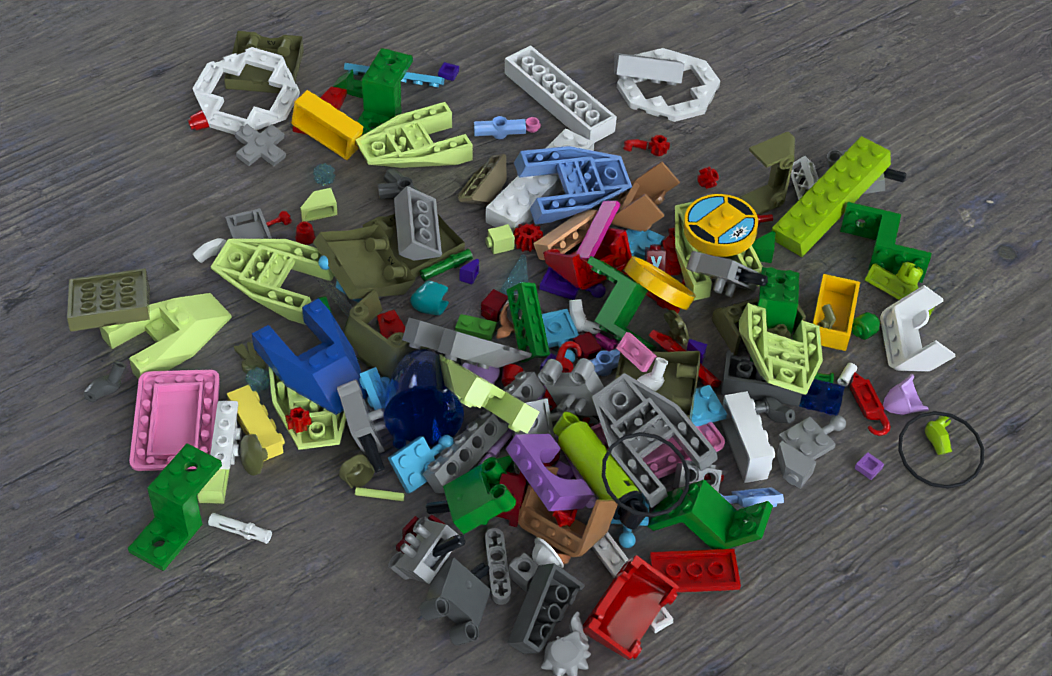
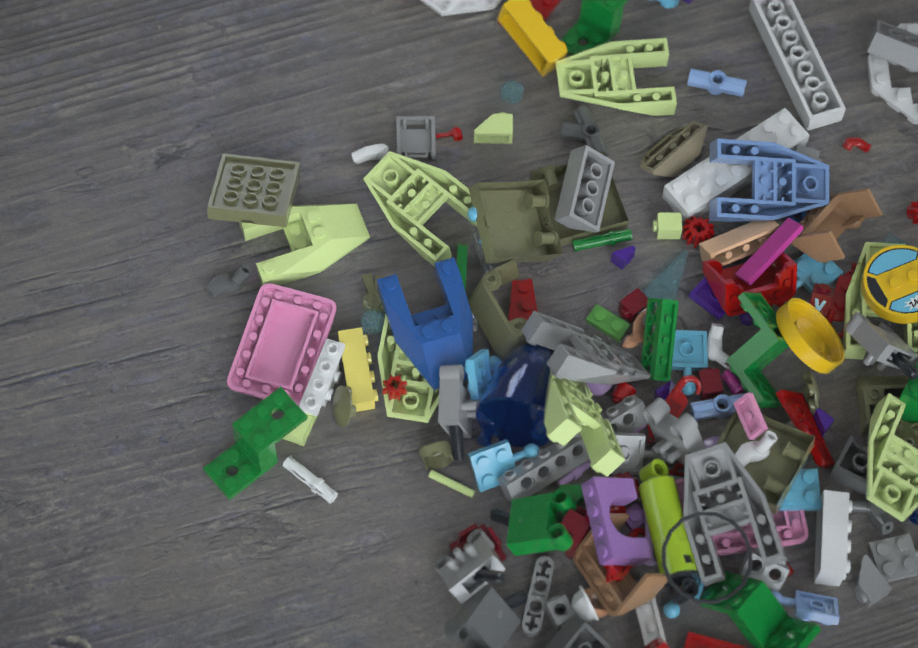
camera: 20 degrees right, 15 degrees up
light grey plate [235,124,286,167] -> none
red hat [295,221,316,245] -> none
teal piece [410,280,449,316] -> none
bright pink plate [526,117,541,133] -> none
red gear [648,135,670,156] -> none

